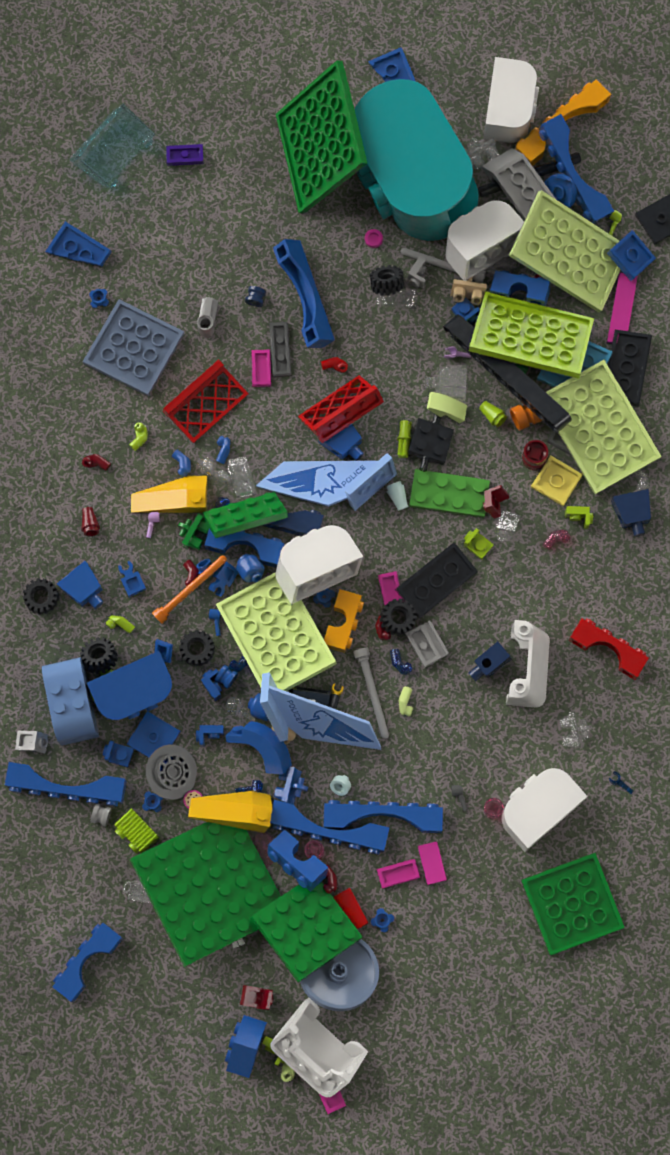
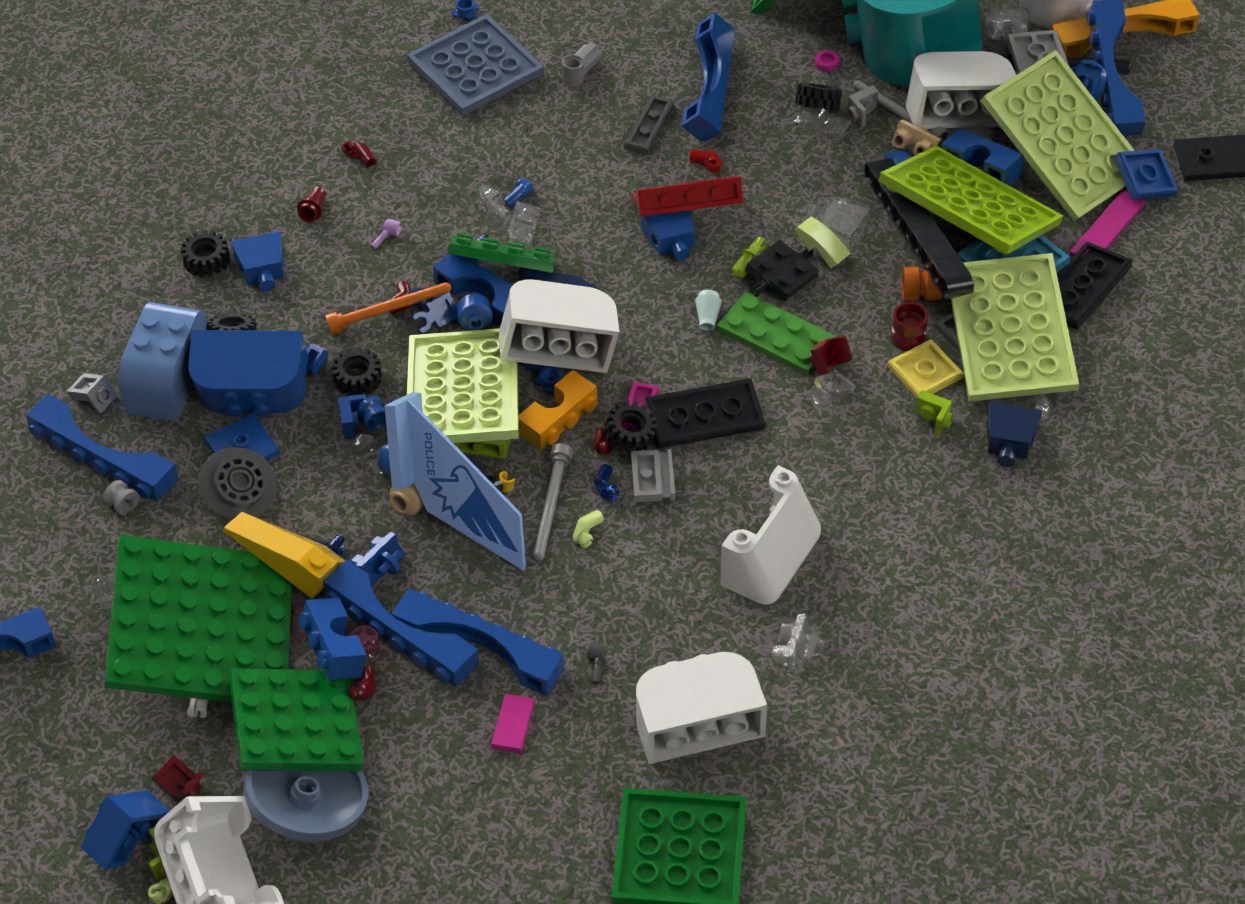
camera: 25 degrees right, 25 degrees down
blue bracket [103,741,134,768] -> none
lime arm [106,615,135,634] -> none
lime brick [114,808,159,854] -> none
blue plate [118,561,146,597] -> none
lime arm [129,422,148,451] -> none
yellow wedge [131,476,207,513] -> none
blue plate [142,791,163,812] -> none
red fence [163,359,249,443] -> none
blue arm [172,449,191,477] -> none
green hips [178,514,209,551] -> none
blue bracket [196,725,224,747] -> none
blue hand [209,609,221,636] -> none
blue arch [225,721,292,774] -> none
dark blue wheel [245,286,266,307] -> none
dark pink tile [252,350,271,387] -> none
light blue piece [256,453,397,511] -> none
light aqua tile [330,775,351,796] -> none
red slope [333,888,368,930] -> none
blue plate [371,908,394,932] -> none
dark pink tile [377,859,420,889] -> none
lavender hand [444,346,471,359] -> none
lime bracket [464,528,494,560] -> none
dark blue torso [468,641,512,682] -> none
lime cone [479,401,507,427] -> none
clear pink wheel [483,798,504,819] -> none
clear pink arm [542,529,571,550] -> none
red arch [568,618,649,680] -> none
lime hand [608,210,622,236] -> none
hand [609,771,634,794] -> none

